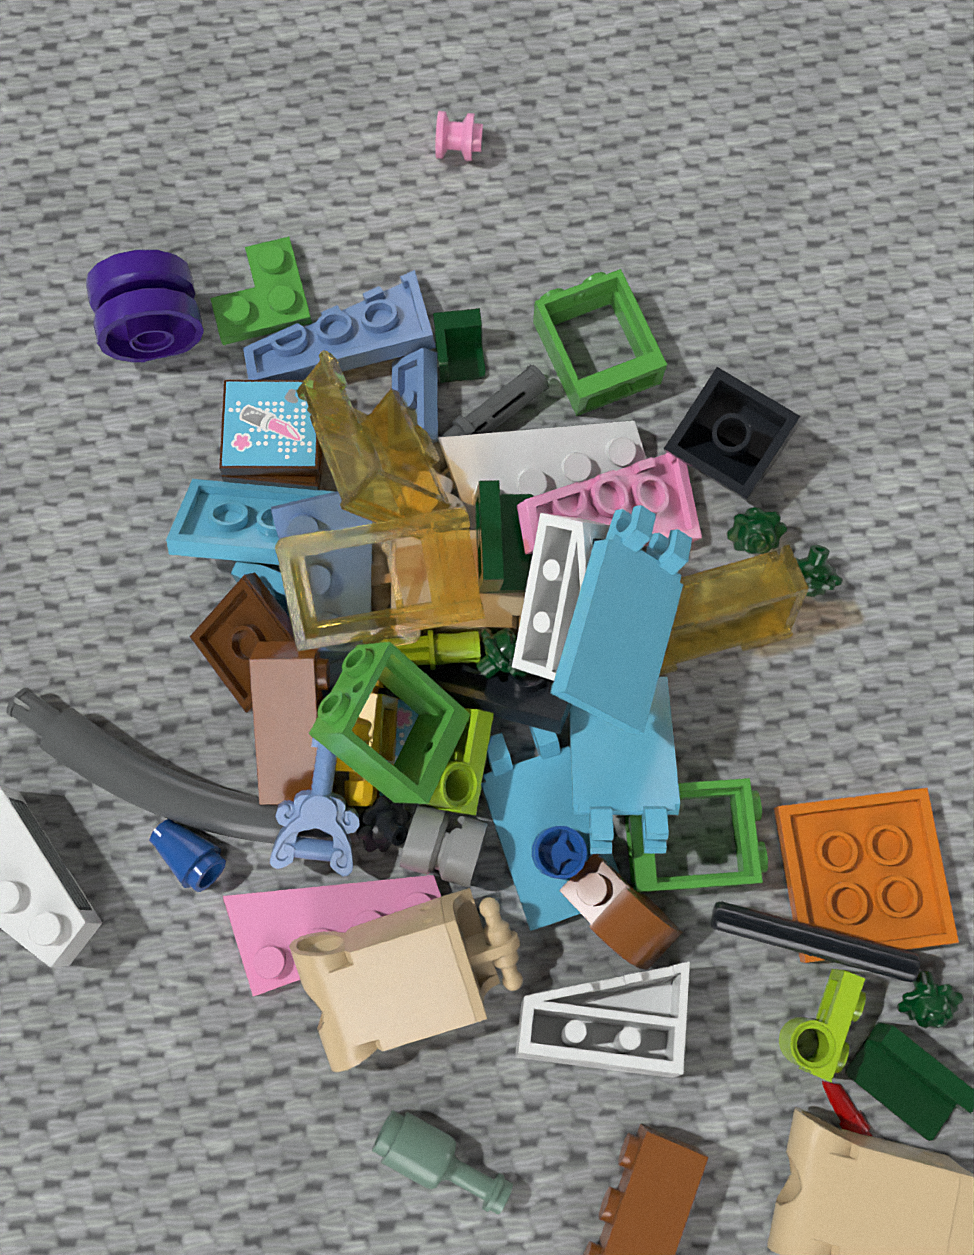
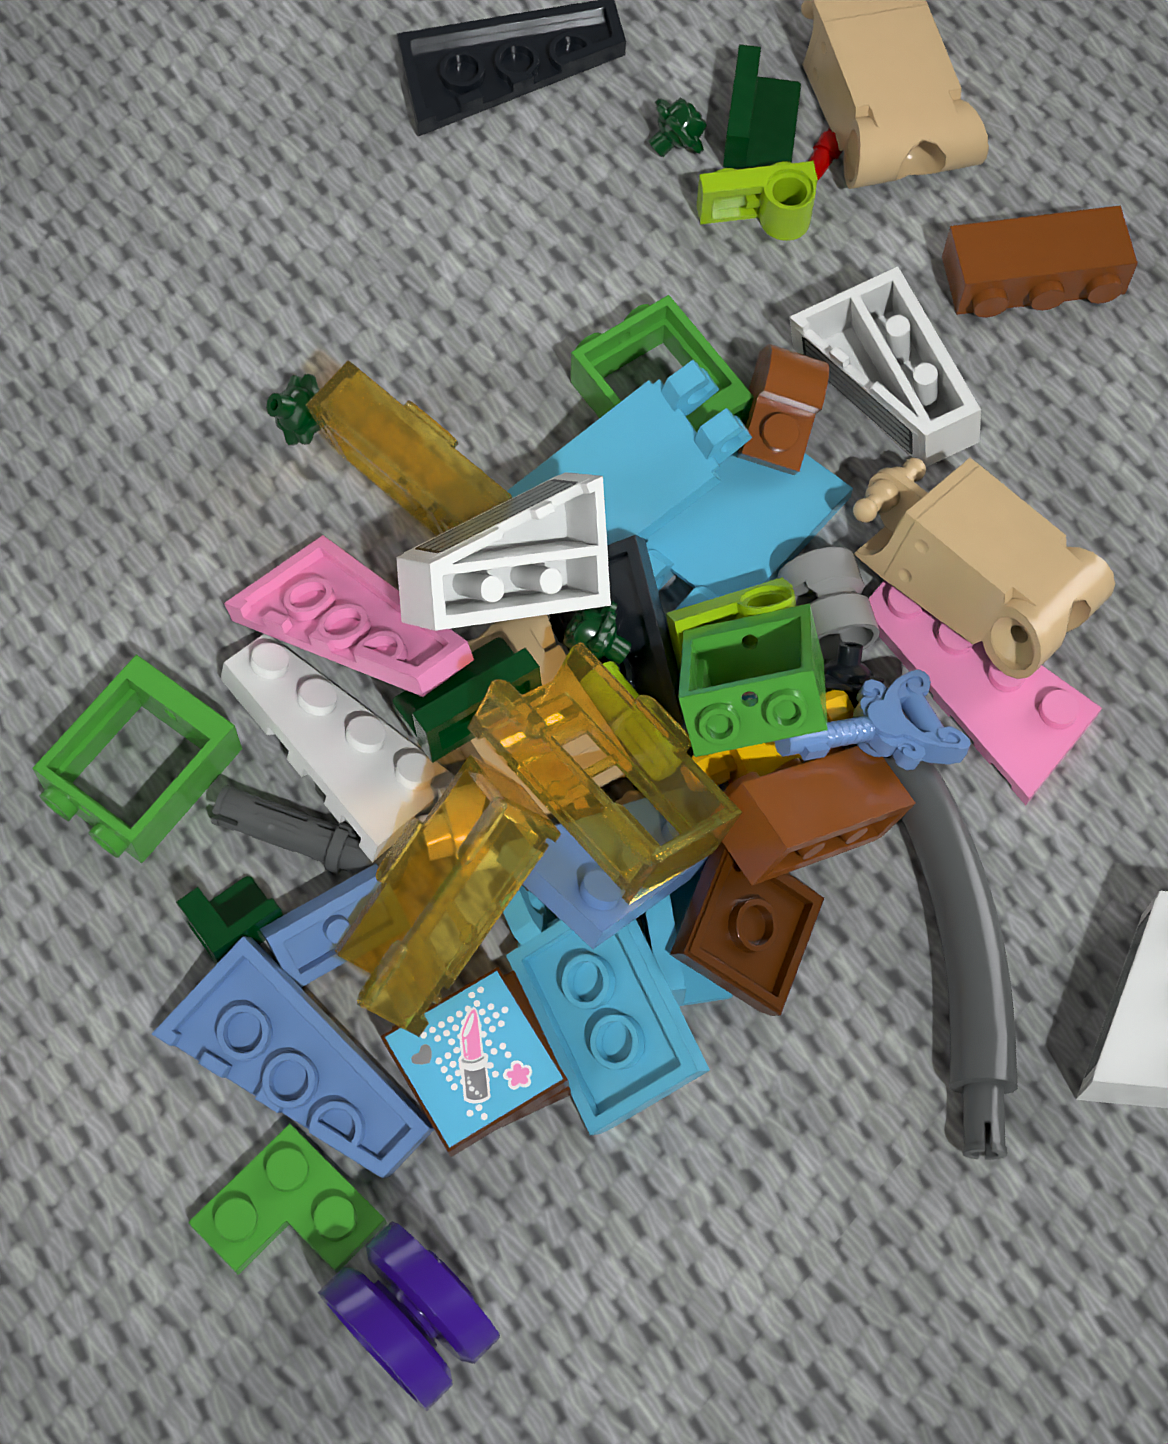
camera: 120 degrees left, 10 degrees down
blue cone [149,819,226,892] -> none
sand green piece [372,1110,513,1215] -> none
blue wheel [531,826,587,879] -> none
medium azure tile [551,505,692,733] -> none
black slope [664,367,801,500] -> none
black axle [710,901,920,982] -> none
dark green plant [726,507,787,554] -> none
orange plate [773,788,959,963] -> none

